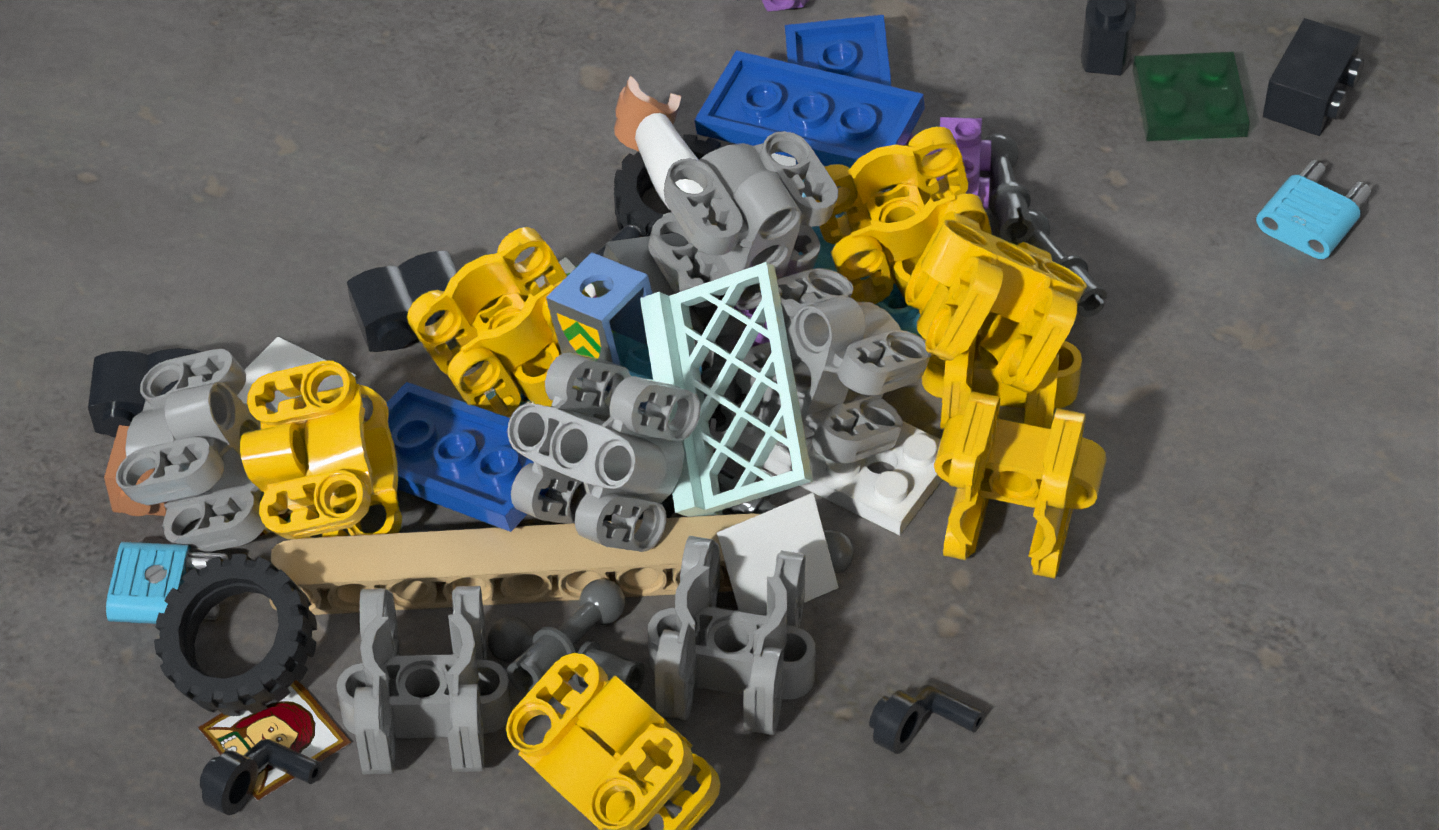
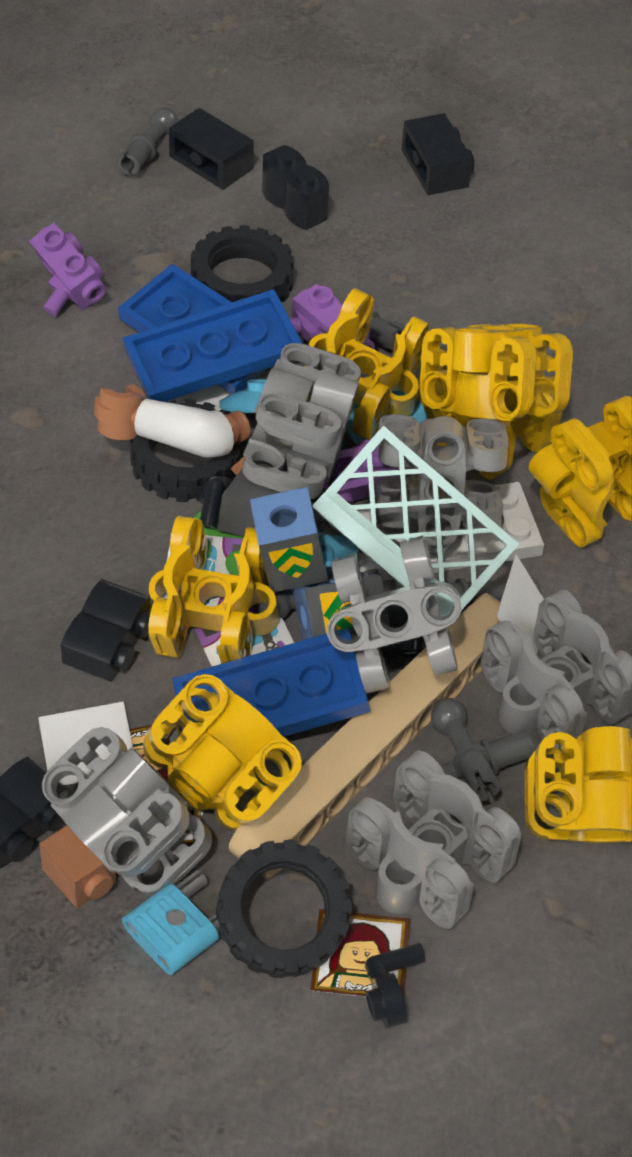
camera: 50 degrees left, 0 degrees up
clear green plate [1133,52,1250,142] -> none
medium azure piece [1256,160,1371,259] -> none
none -> black tyre [191,225,294,302]

